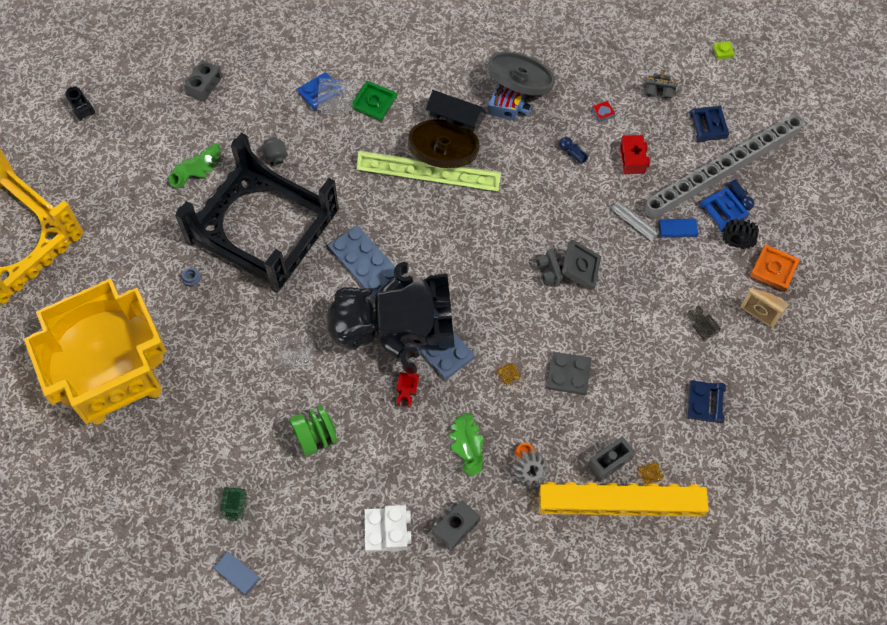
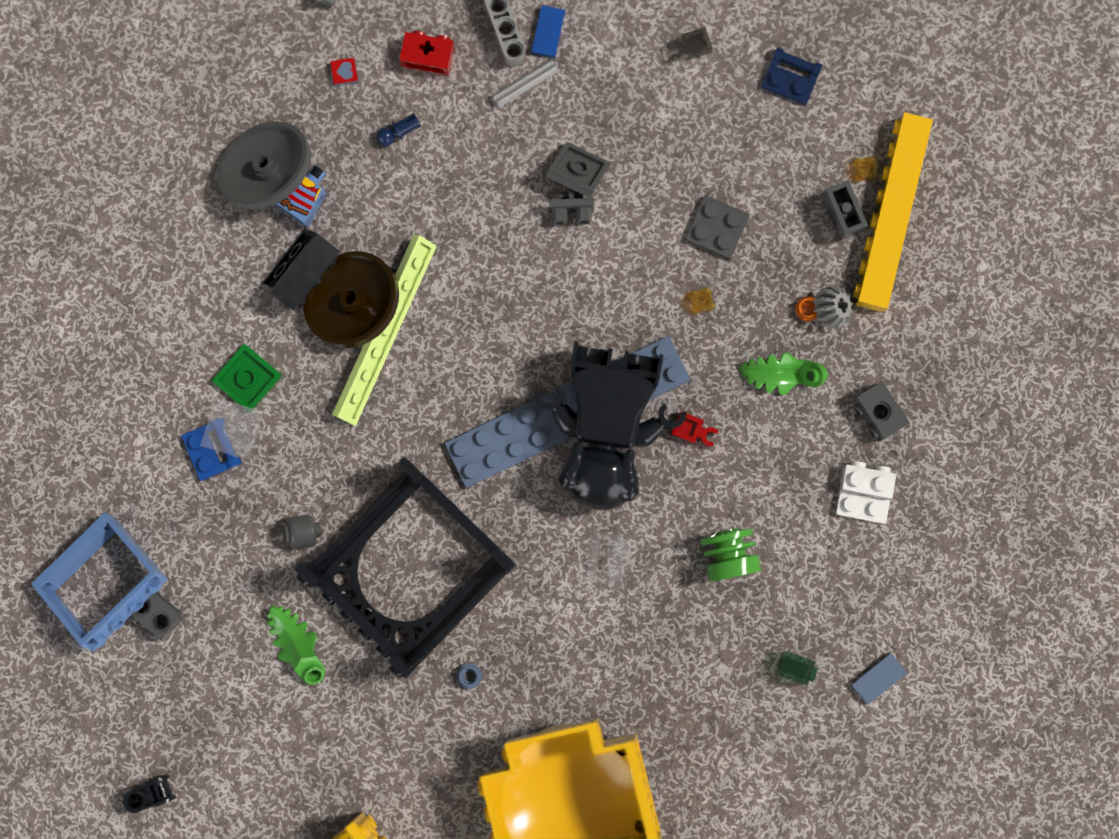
camera: 75 degrees left, 20 degrees up
none -> medium blue window [31,512,168,652]

